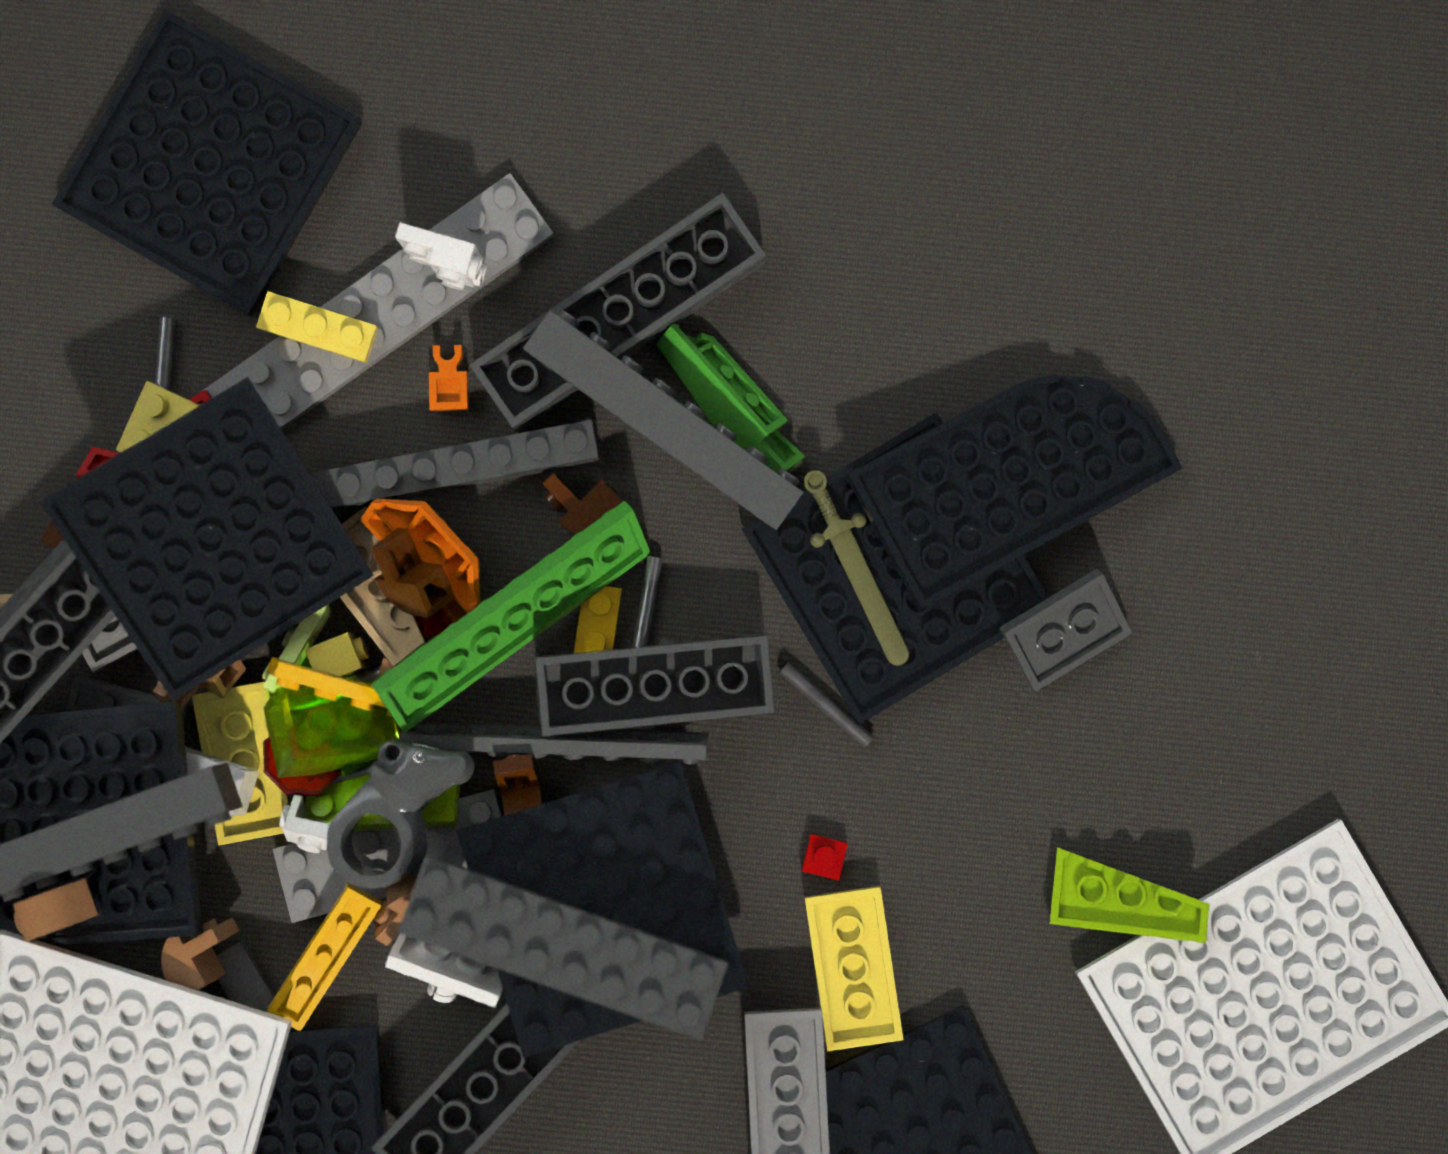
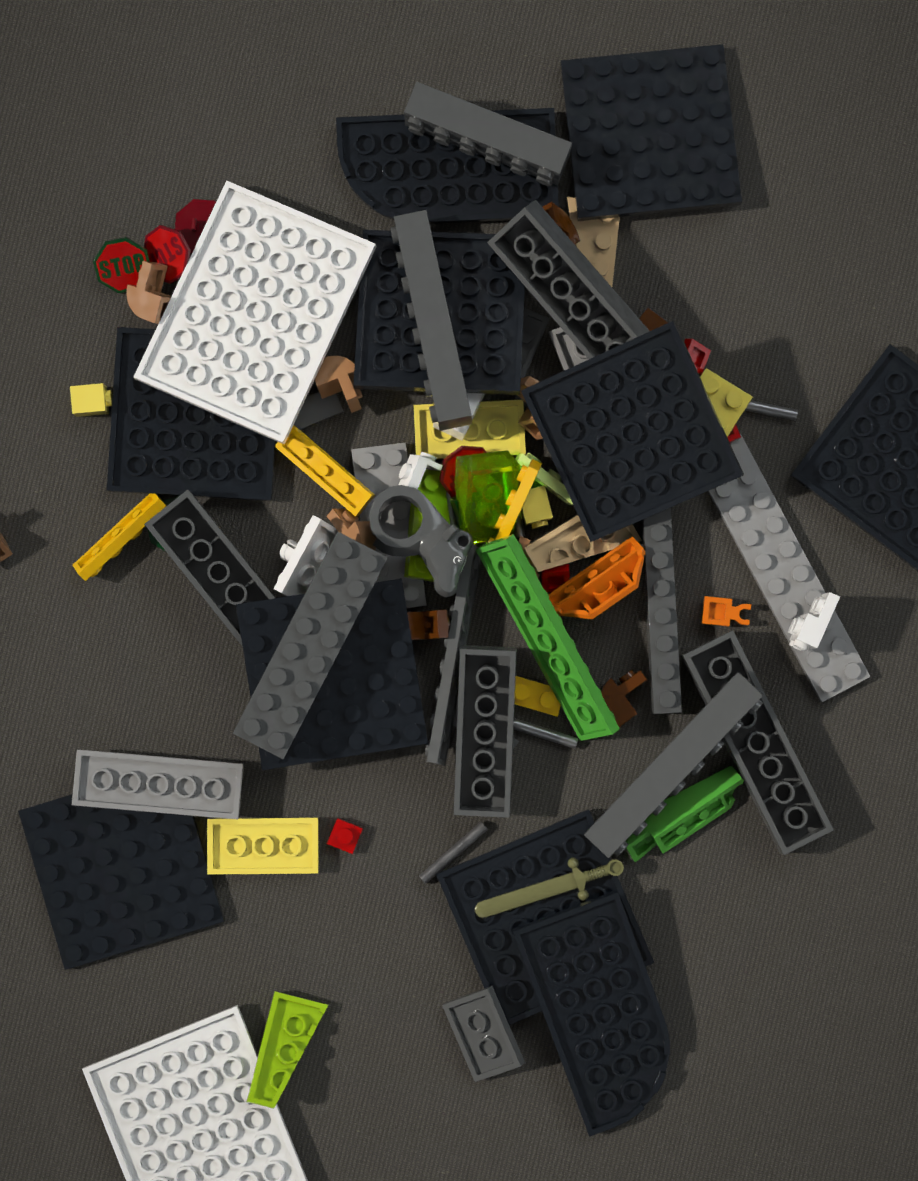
camera: 100 degrees right, 0 degrees up
medium nougat brick [13,879,98,942] -> none
light yellow plate [256,291,379,364] -> none
reddish brown brick [371,528,455,618] -> none

